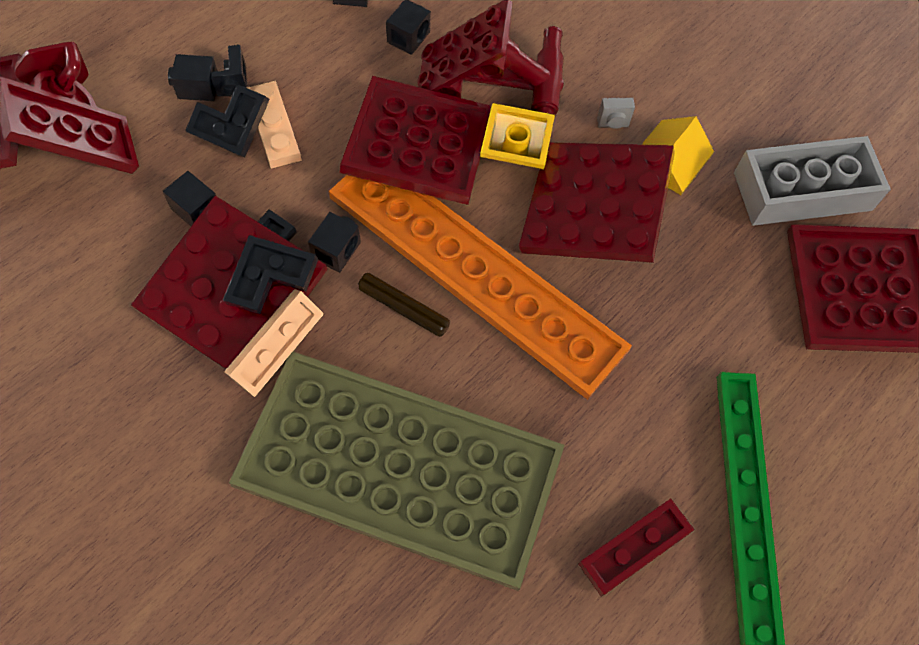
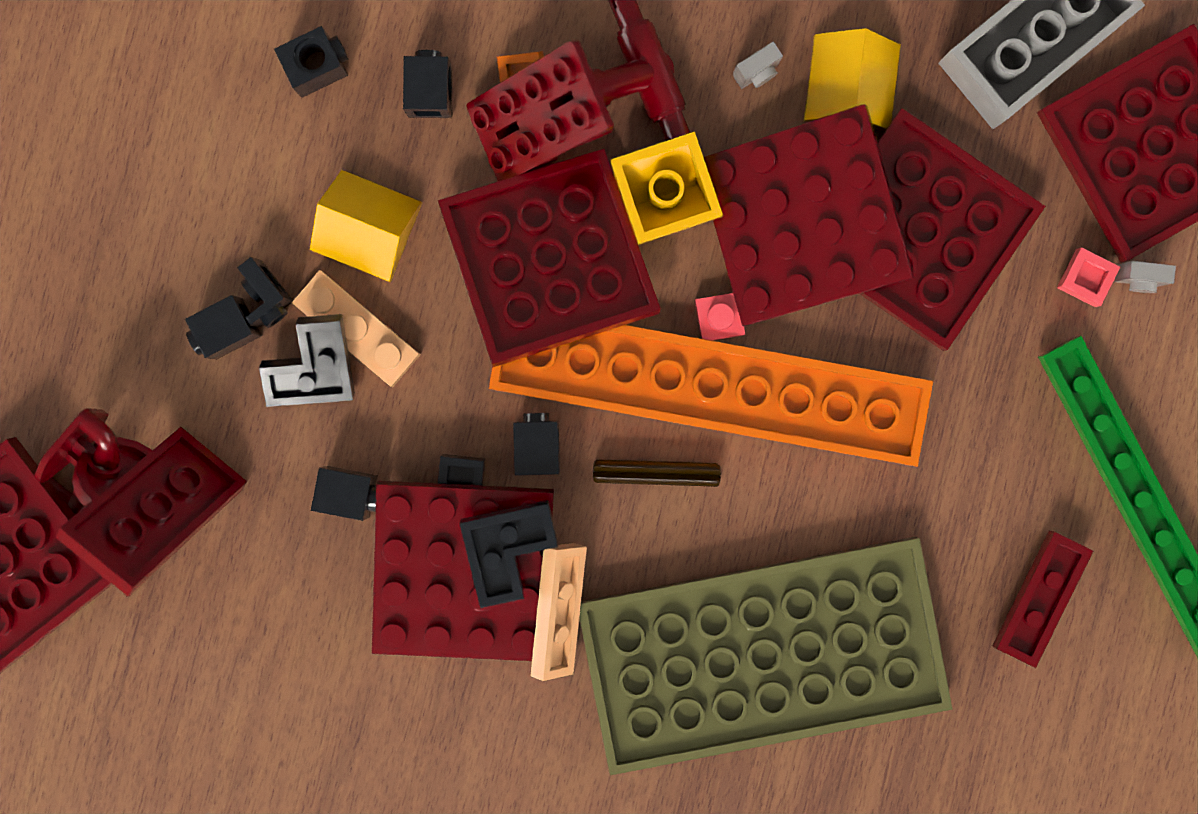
camera: 30 degrees left, 25 degrees up
none -> yellow slope [310,170,422,282]
none -> coral plate [694,293,745,341]
none -> dark red plate [860,108,1046,351]
none -> coral plate [1057,247,1120,307]
none -> light grey plate [1114,261,1176,293]

